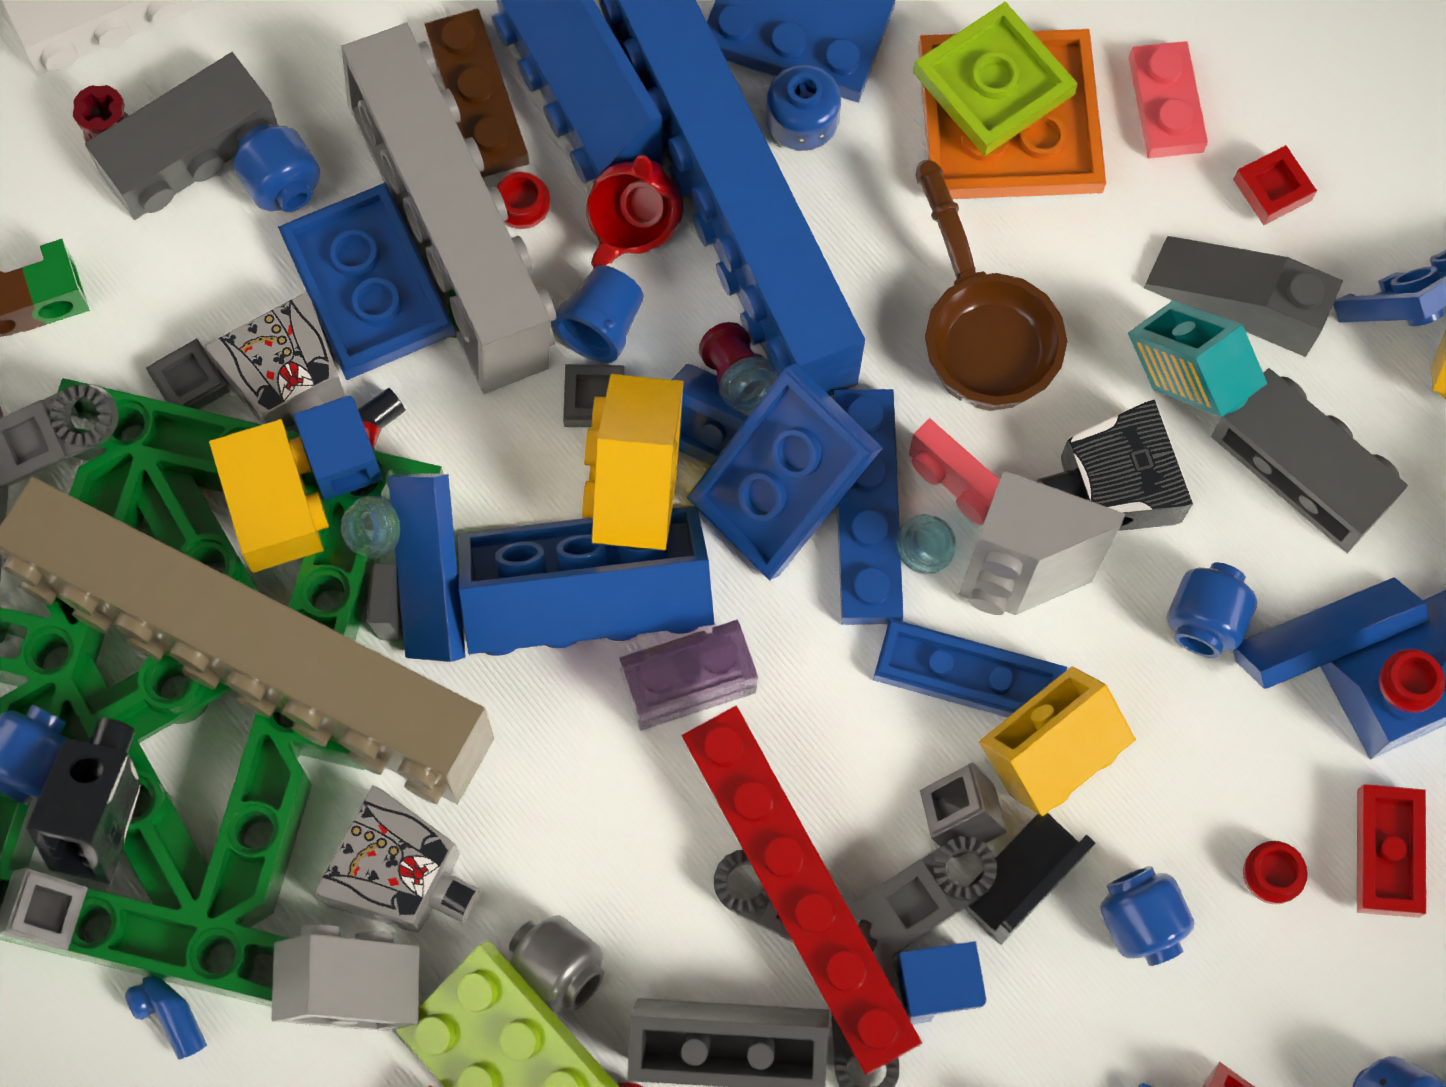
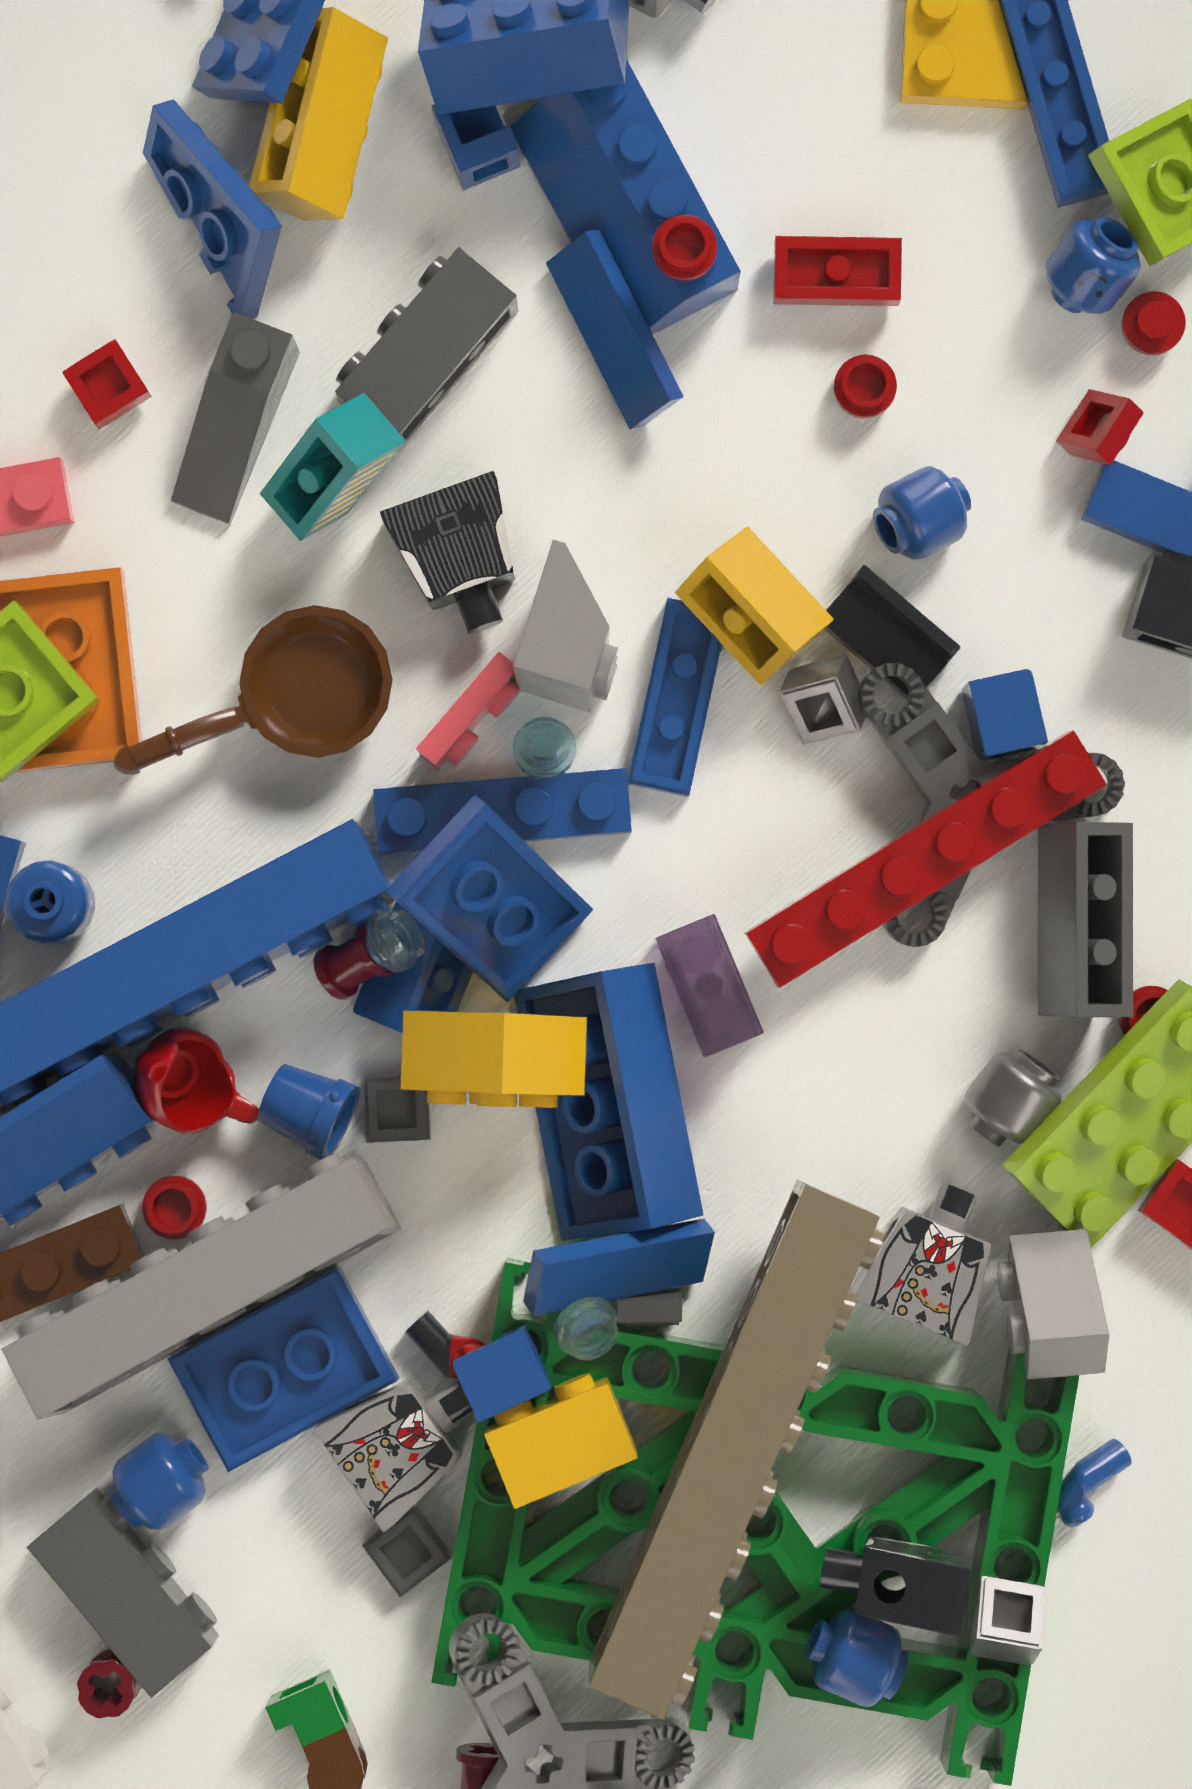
camera: 90 degrees left, 15 degrees up
blue head [1166,562,1258,658] -> none

